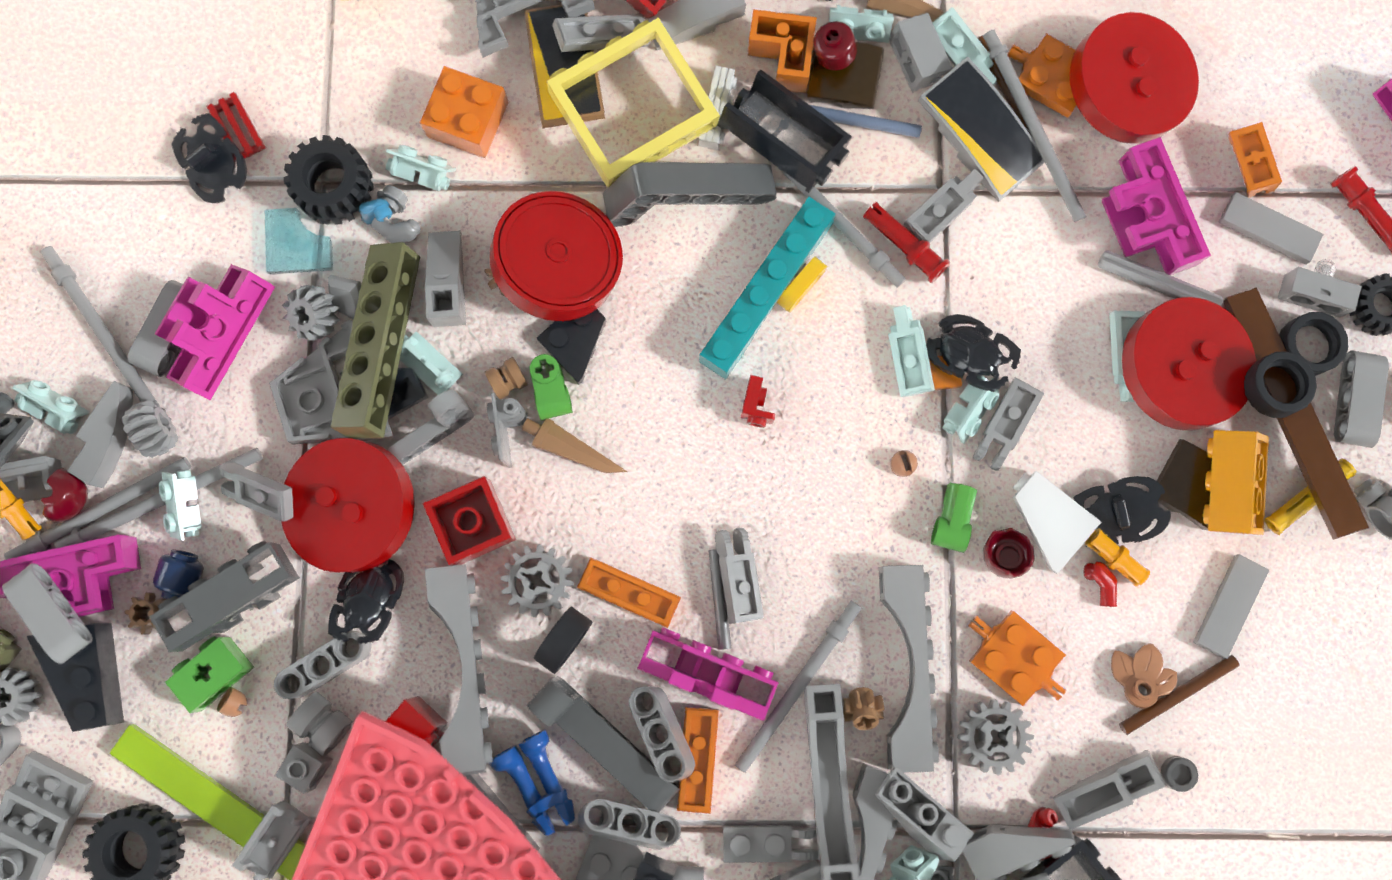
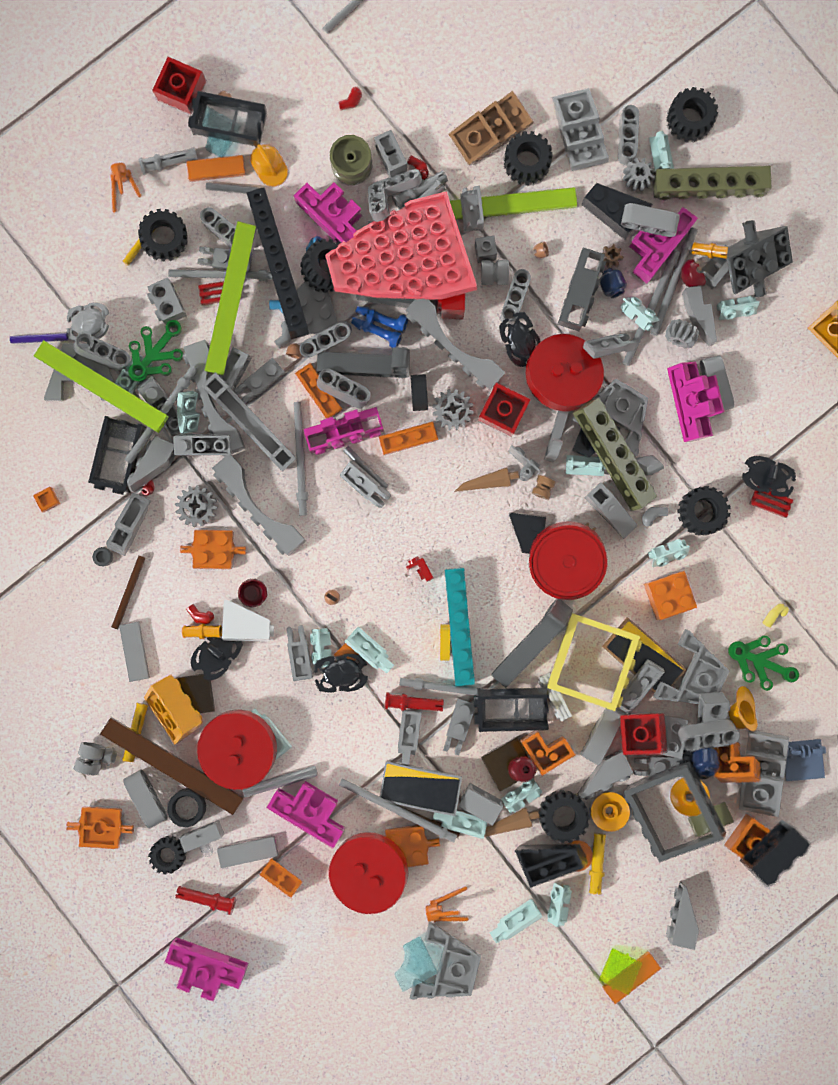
camera: 145 degrees right, 5 degrees up
light grey bar [40,246,157,403] -> none
bright green brick [165,636,255,713] -> none
clear light blue tile [265,208,333,275] -> none
light grey gear [282,285,340,341] -> none
dark azure arm [359,198,392,225] -> none
light grey plate [377,185,408,215] -> none
bright green piece [530,354,573,420] -> none
sand blue bar [810,105,922,138] -> none
medium nougat gear [843,687,885,730] -> none
bright green piece [931,483,977,553] -> none
nougat plate [1111,643,1177,708] -> none
black tyre [1244,352,1317,418] -> none
none -> nougat hinge [286,343,302,359]
none -> light grey hinge [443,698,475,756]

